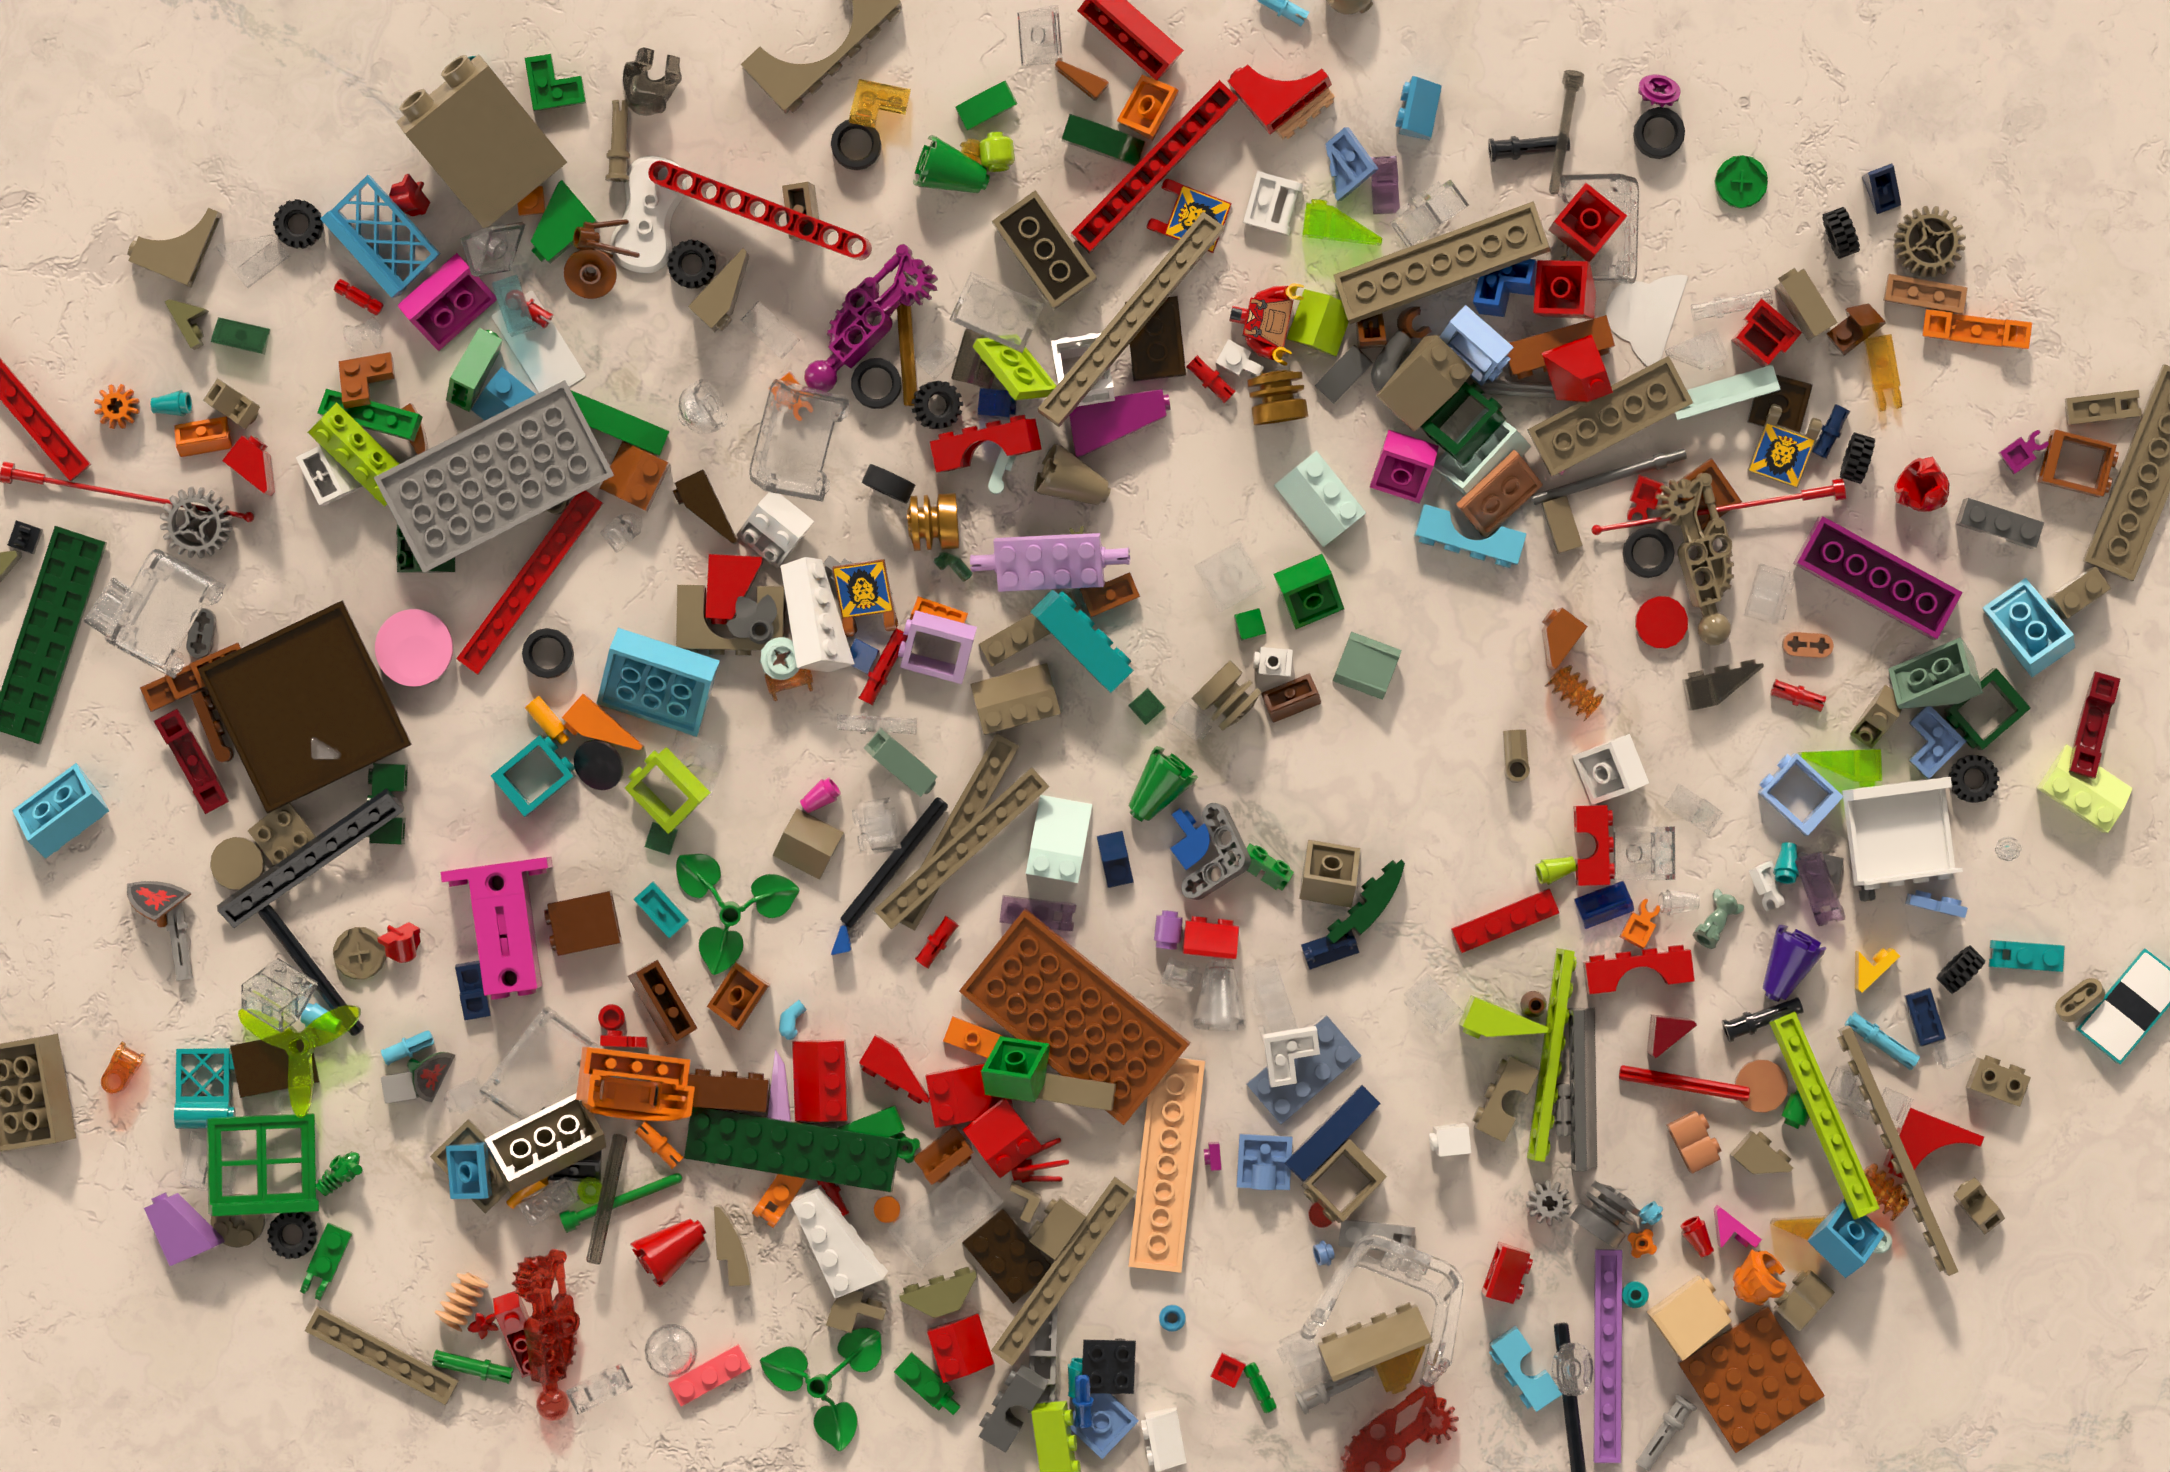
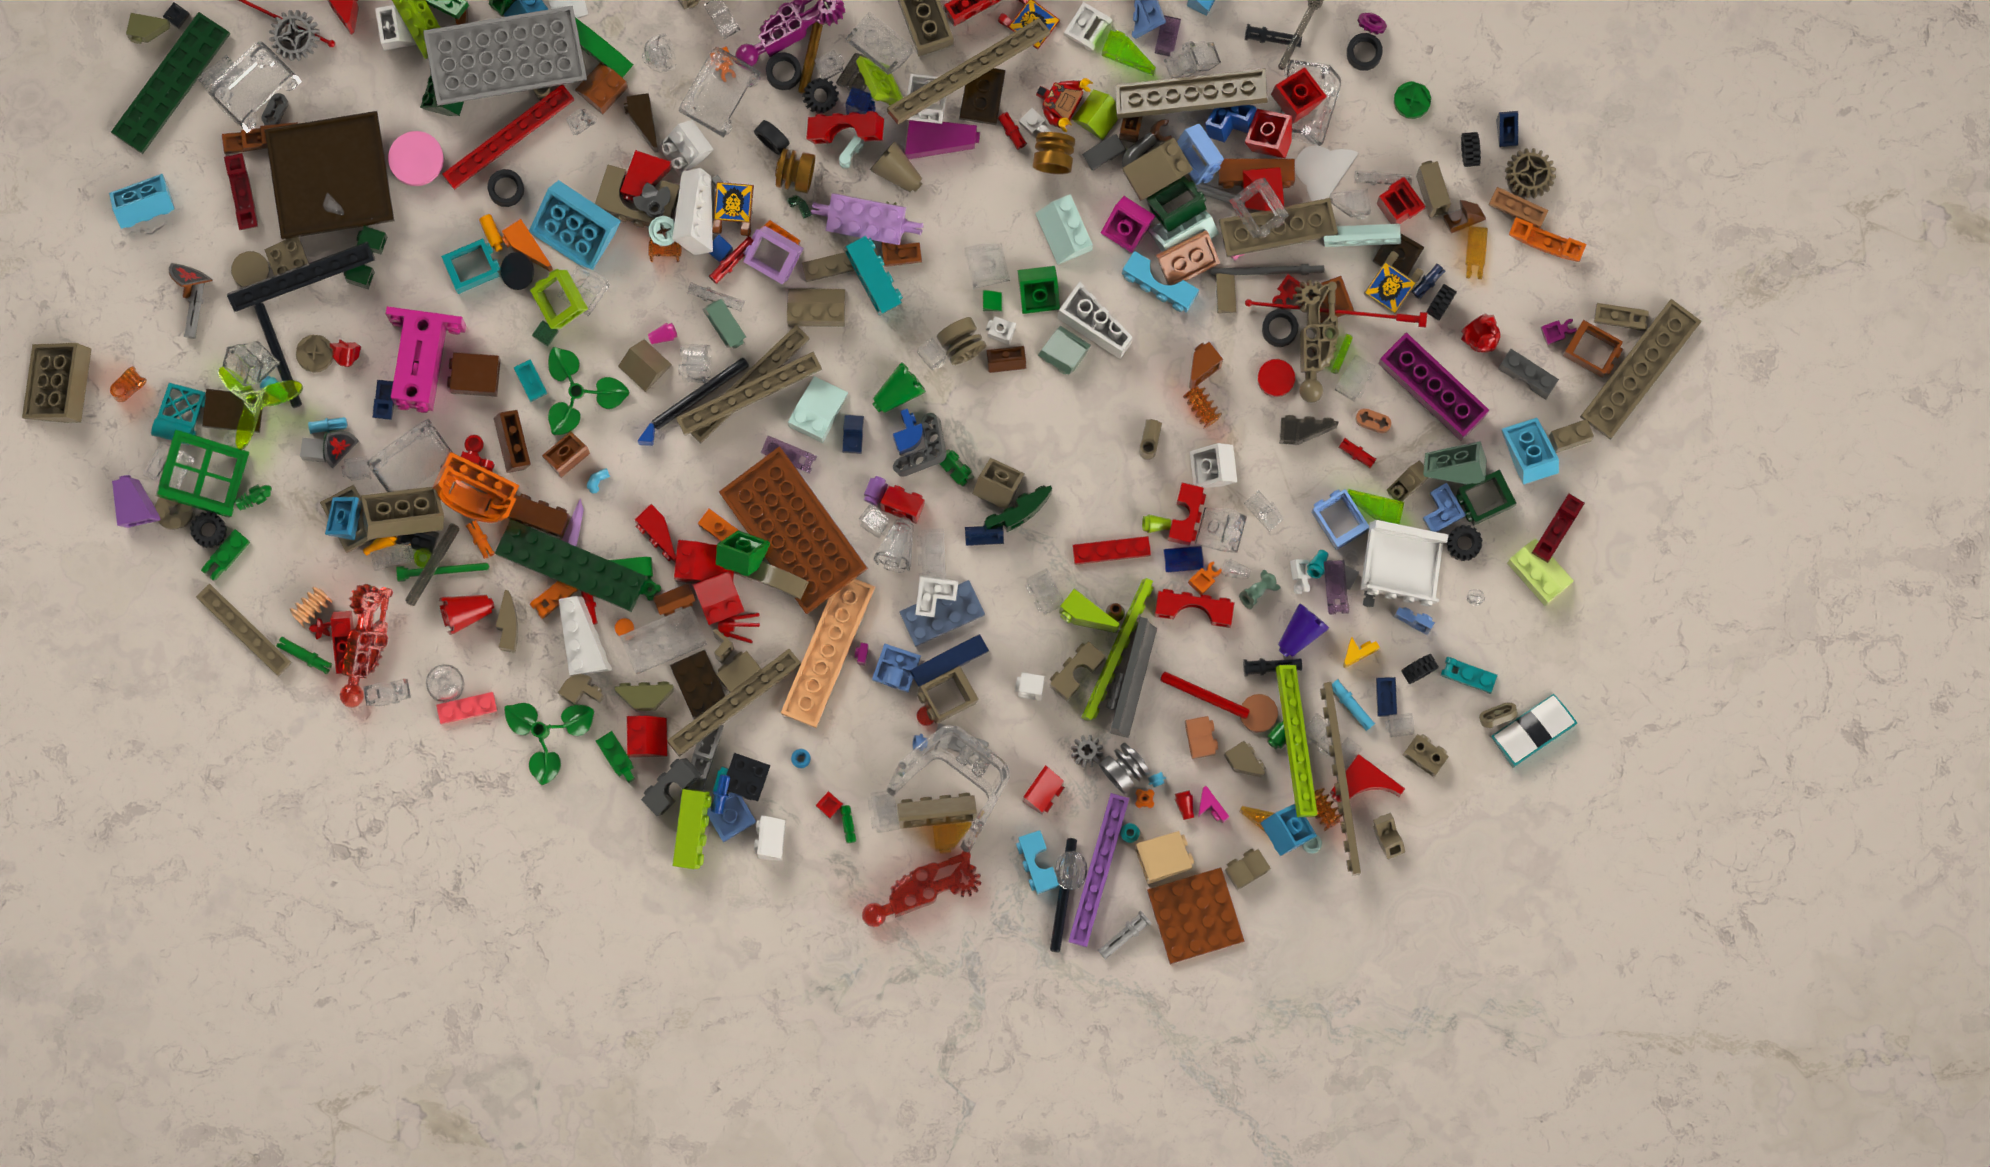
camera: 20 degrees right, 10 degrees down
reddish brown plate [191,691,234,762] -> none
red slope [792,1039,848,1122] -> none
red pin [915,916,959,969] -> none
clear green tile [1128,688,1165,725] -> none
light grey pin [1294,1367,1375,1414] -> none
dark red slope [1647,1014,1697,1058] -> none
orange helmet [1733,1249,1787,1306] -> none
none -> white wedge [1057,282,1133,359]
none -> clear window [1229,178,1289,239]
none -> clear neon green tile [1331,333,1353,374]

